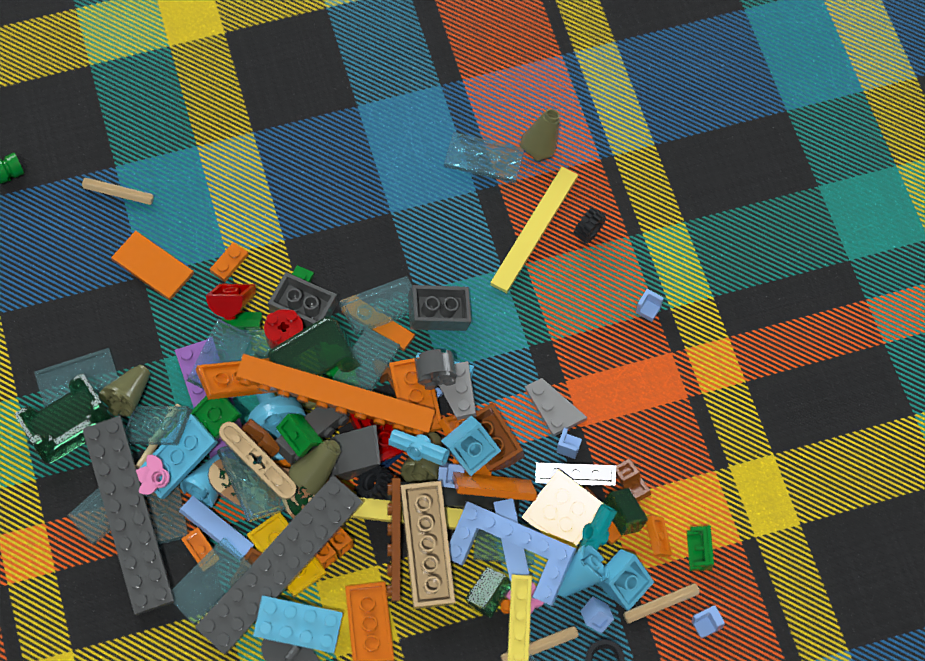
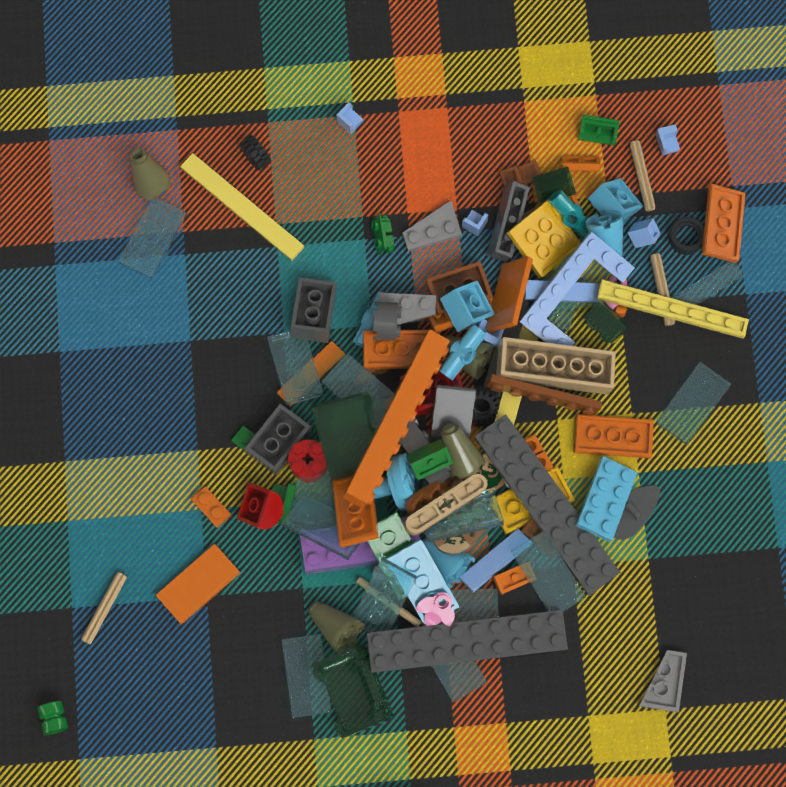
camera: 75 degrees left, 10 degrees up
none -> green hinge [371,213,395,255]

